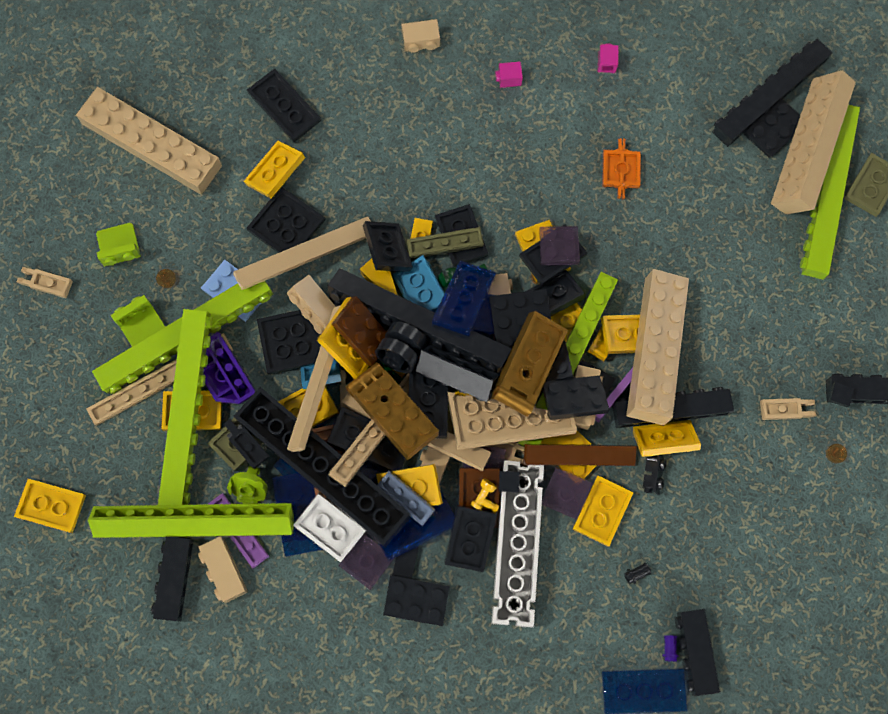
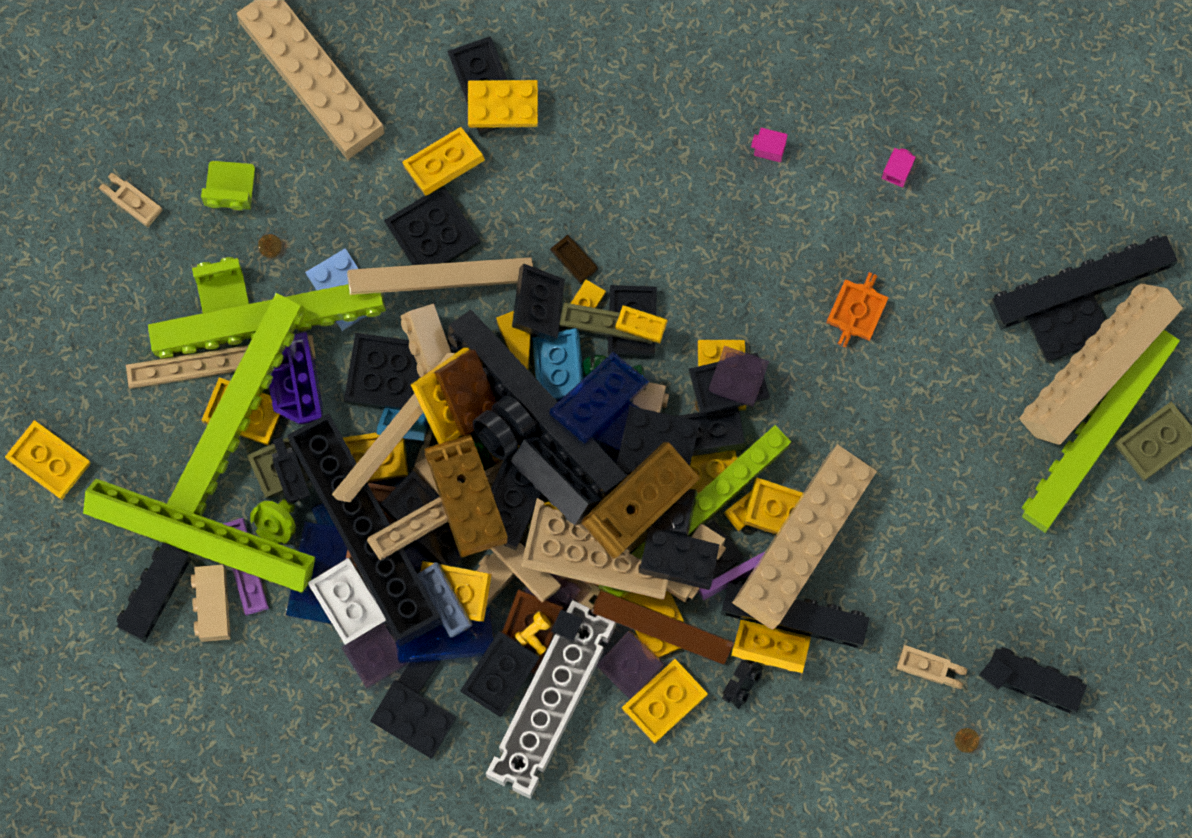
camera: 25 degrees right, 0 degrees up
tan brick [402,19,440,52] -> none
black pin [624,563,651,584] -> none
none -> yellow plate [468,80,538,128]
none -> dark brown tile [550,234,598,284]
none -> yellow plate [615,305,668,343]

